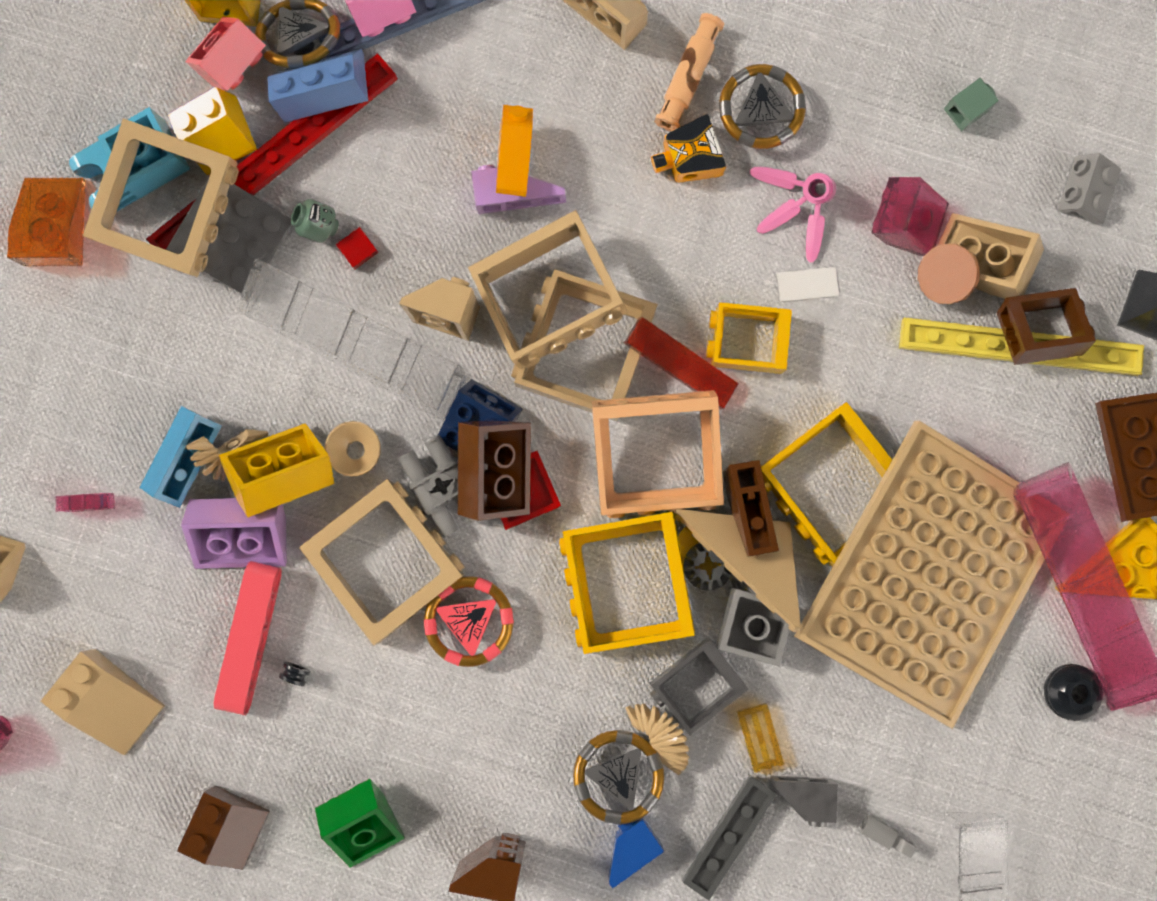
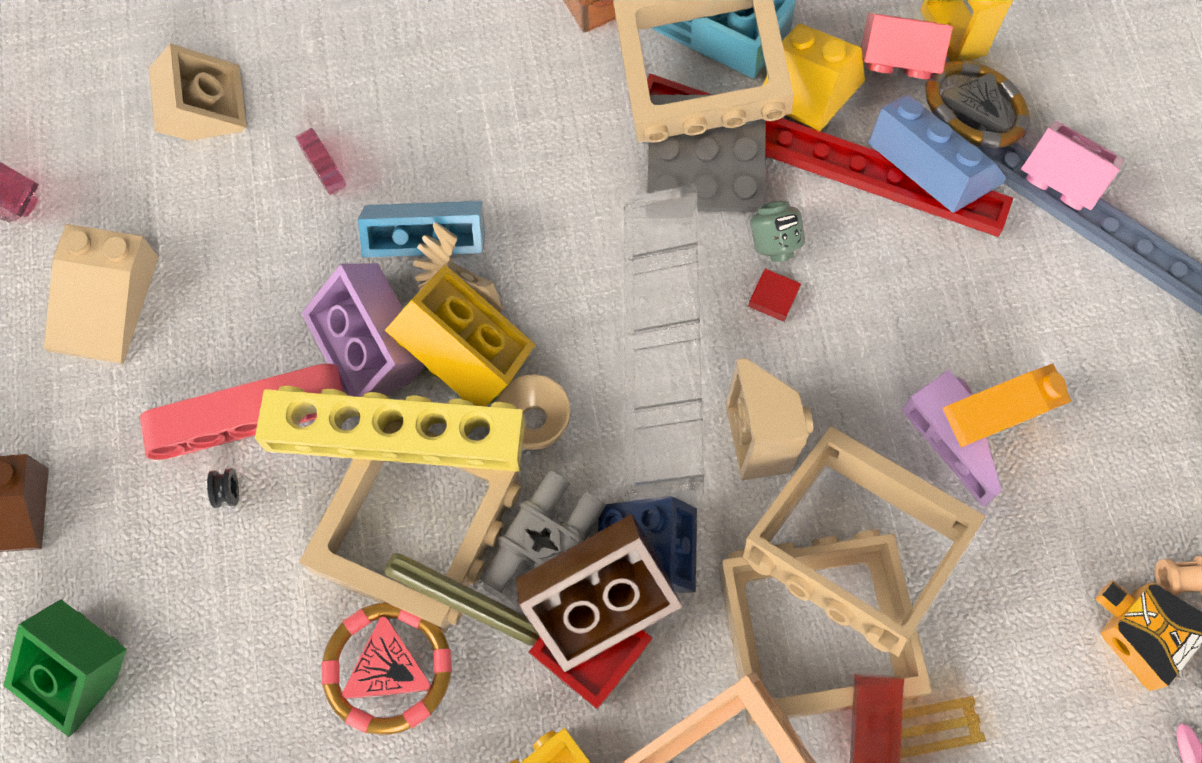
camera: 60 degrees right, 15 degrees down
none -> light yellow brick [255,386,525,472]
none -> olive axle [384,553,540,646]
none -> clear yellow tile [883,696,986,760]

